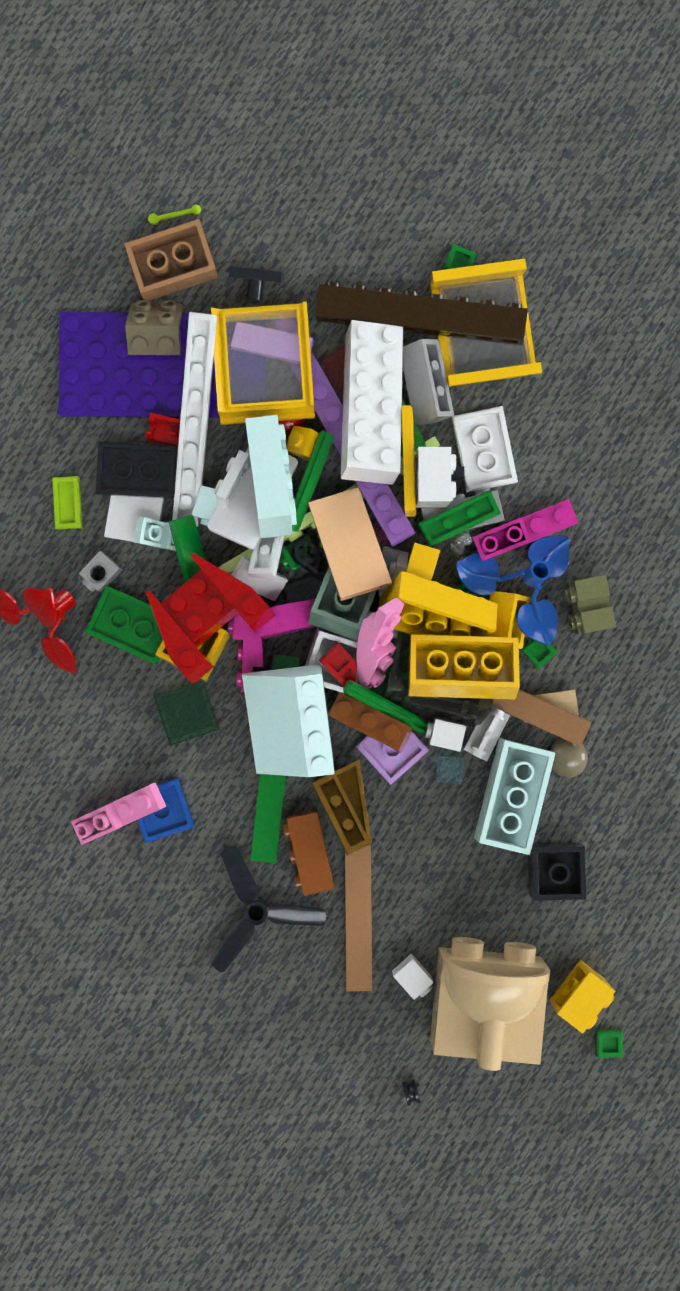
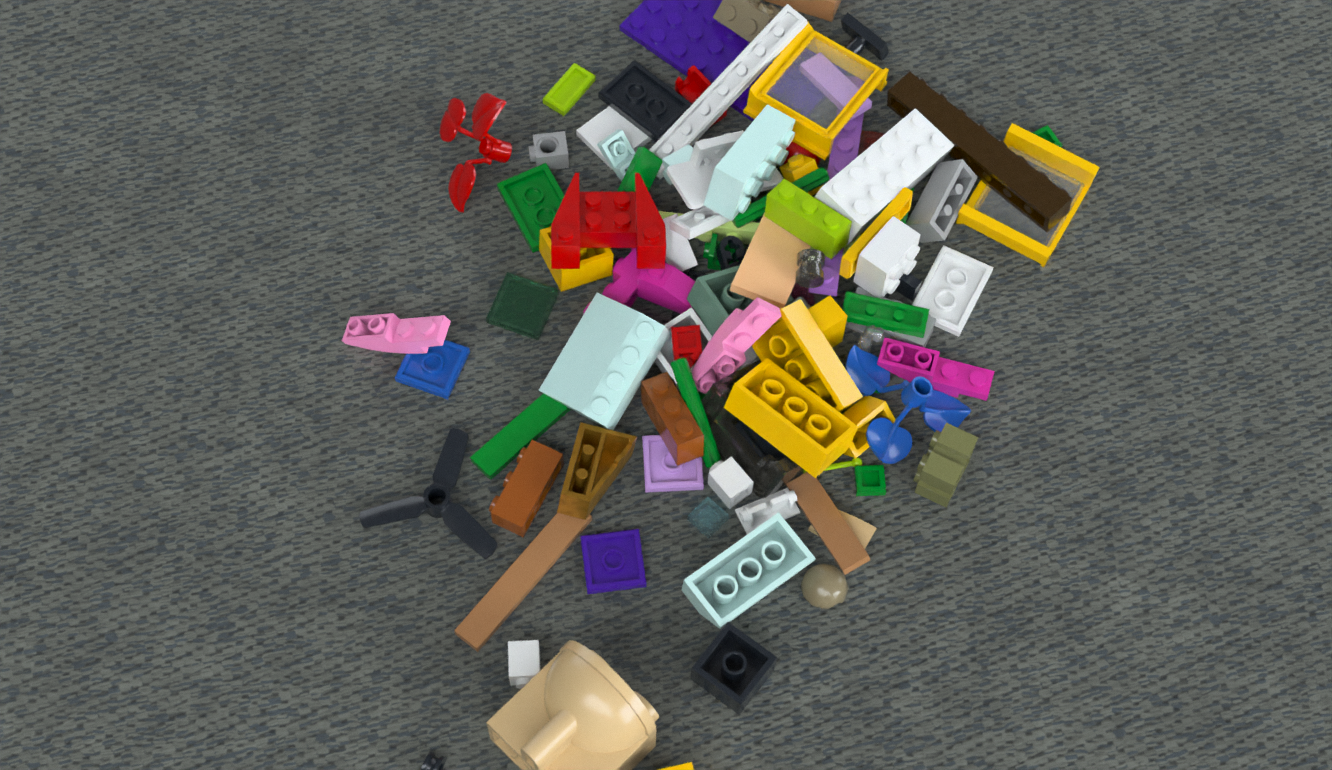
camera: 35 degrees right, 25 degrees down
none -> dark purple tile [580,529,646,594]
none -> lime brick [765,179,852,259]
none -> clear smoke wheel [796,249,825,288]

